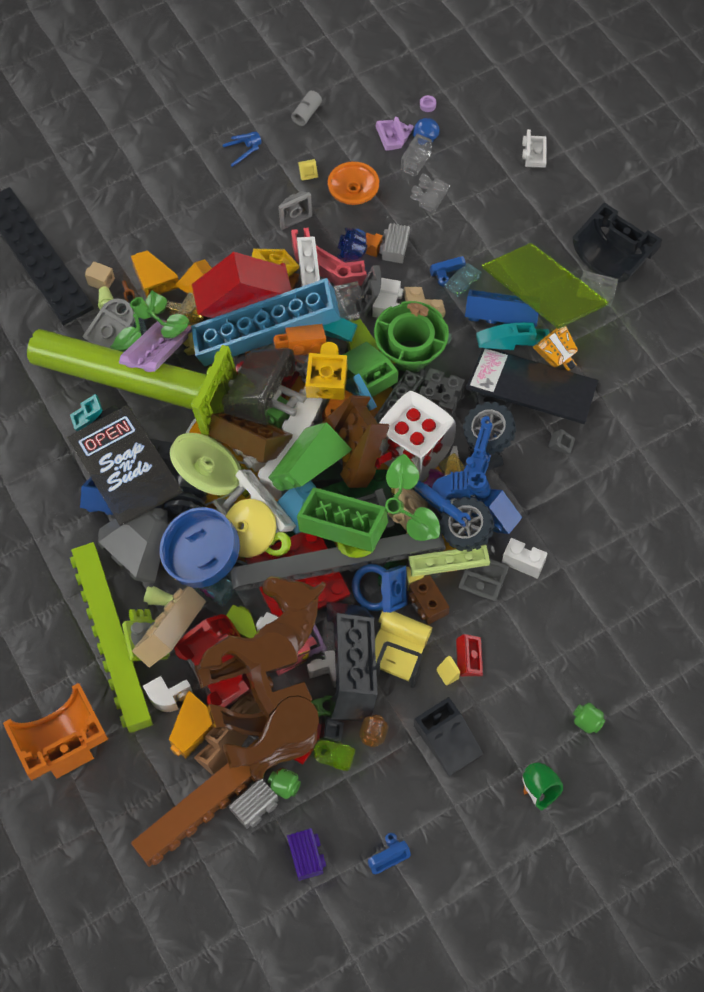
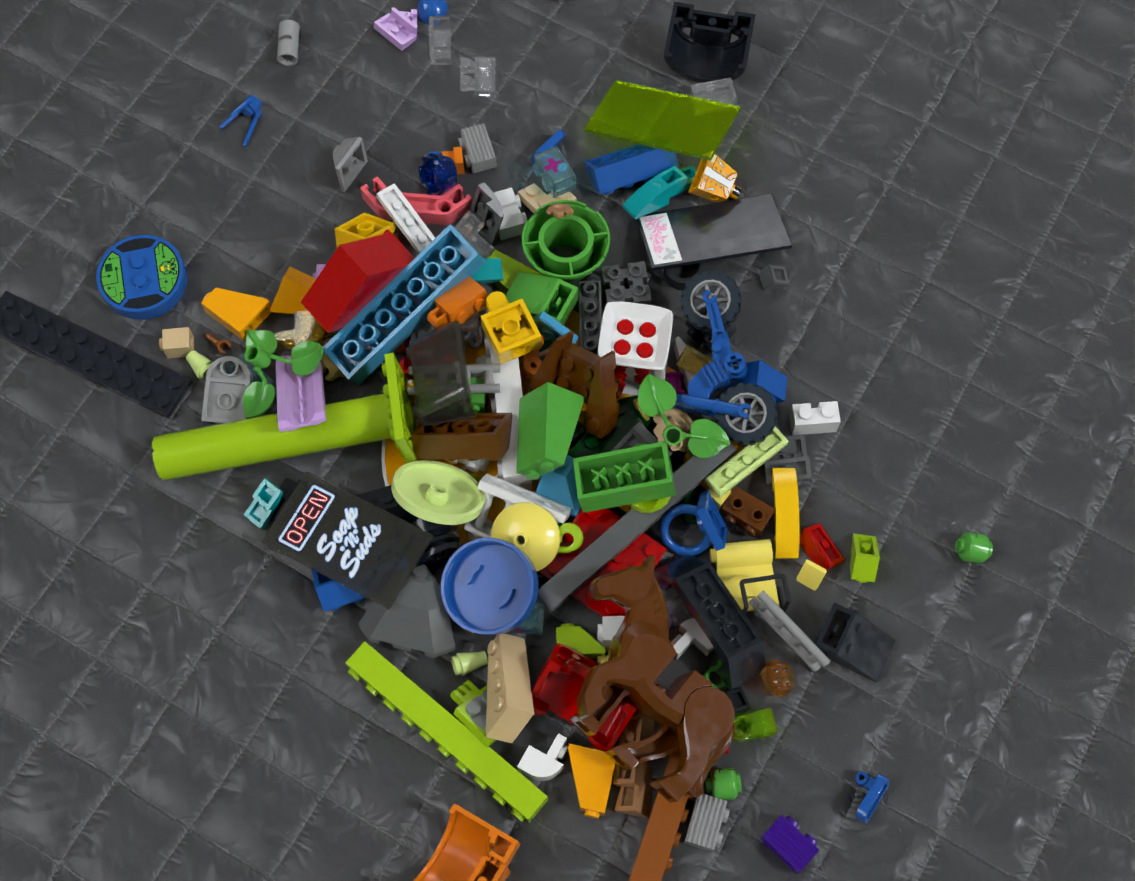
camera: 30 degrees left, 5 degrees up
light yellow tile [298,159,318,181] -> none
orange dish [328,162,379,205] -> none
clear light blue slope [445,263,482,296] -> none
green piece [522,762,563,811] -> none
none -> piece [96,235,187,320]
none -> clear light blue brick [533,145,576,198]
none -> light grey bar [748,590,830,672]
none -> yellow slope [772,468,800,559]
none -> lime slope [850,533,880,583]

